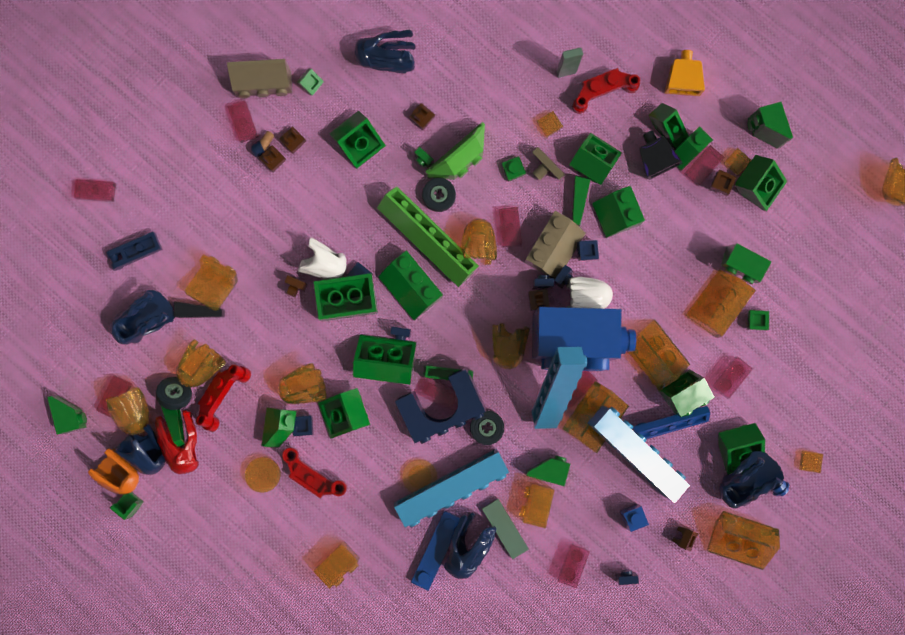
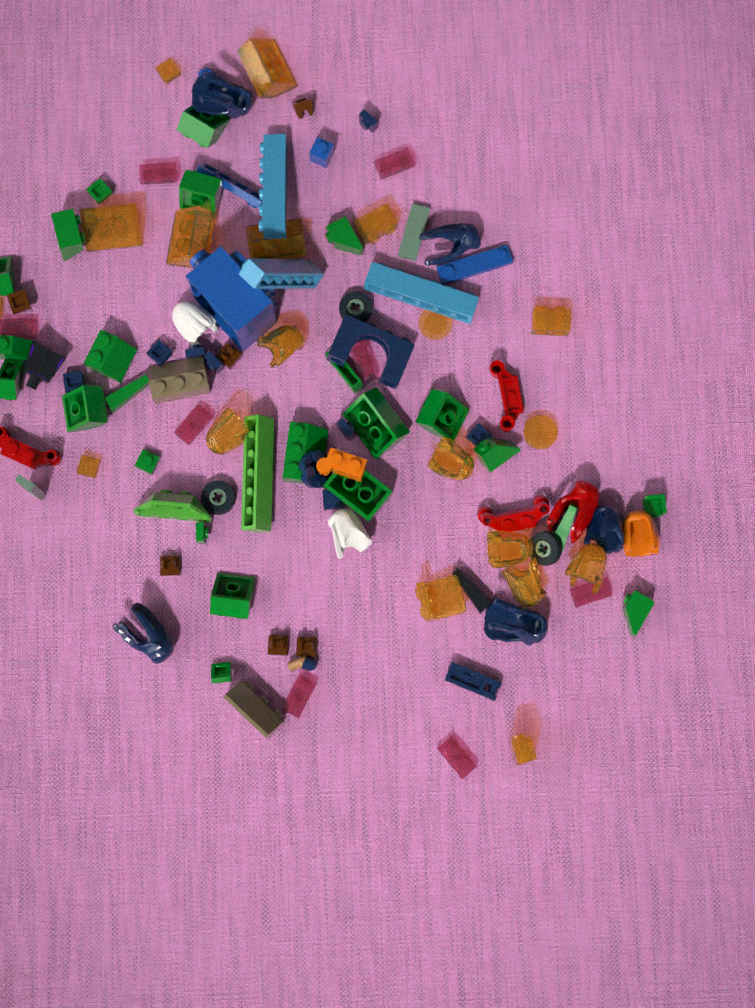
camera: 135 degrees left, 5 degrees down
reddish brown tile [285,275,308,297] -> none
dark tan tile [532,147,566,180] -> none
none -> dark blue plate [63,371,85,394]
none -> dark blue plate [299,450,332,488]
none -> orange hinge [316,447,368,482]
none -> clear yellow hair [502,557,546,607]
none -> clear yellow brick [508,734,537,765]

